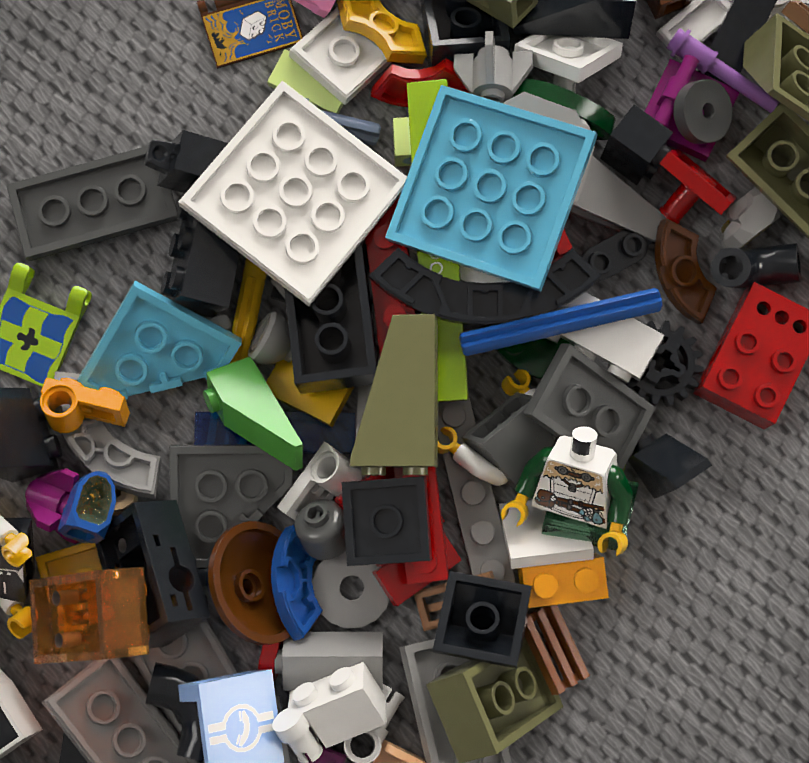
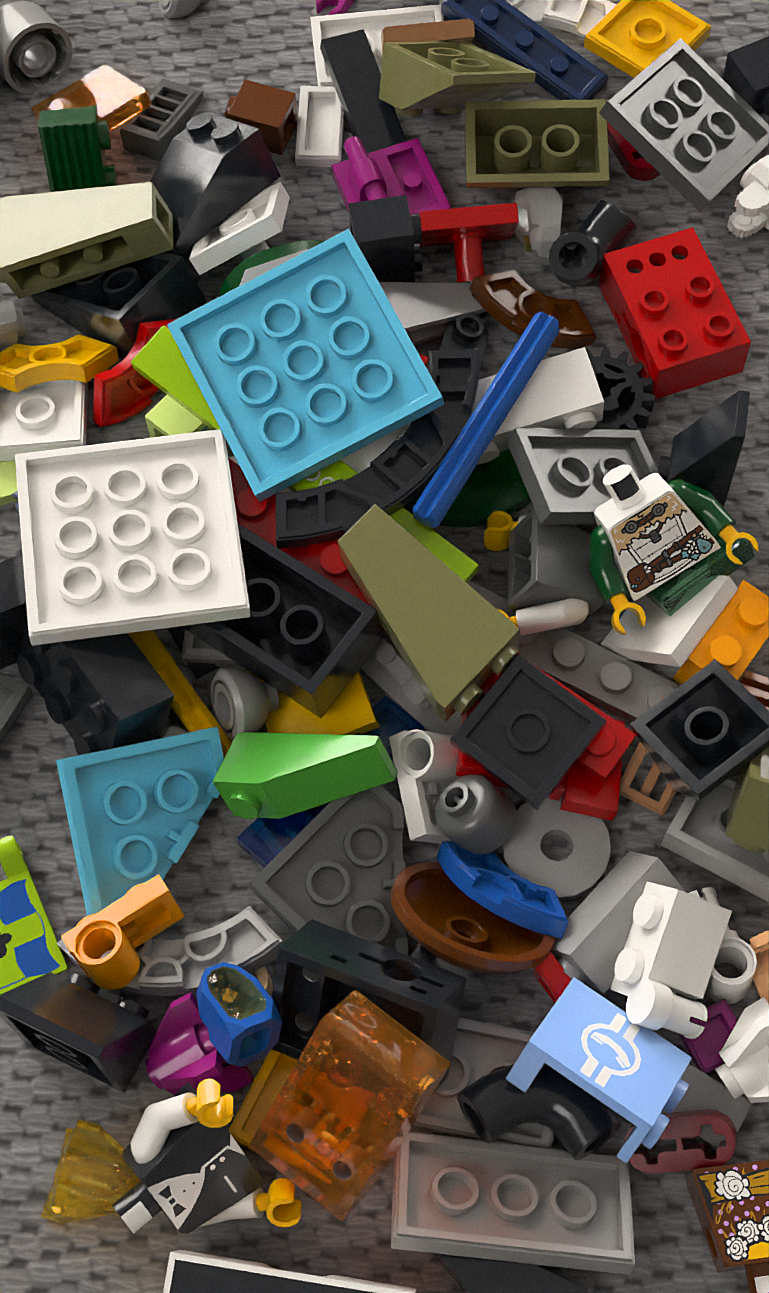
camera: 40 degrees left, 15 degrees down
light grey brick [453,31,533,103] -> none
medium lavender pin [666,28,779,113] -> none
dark grey piece [674,79,733,144] -> none

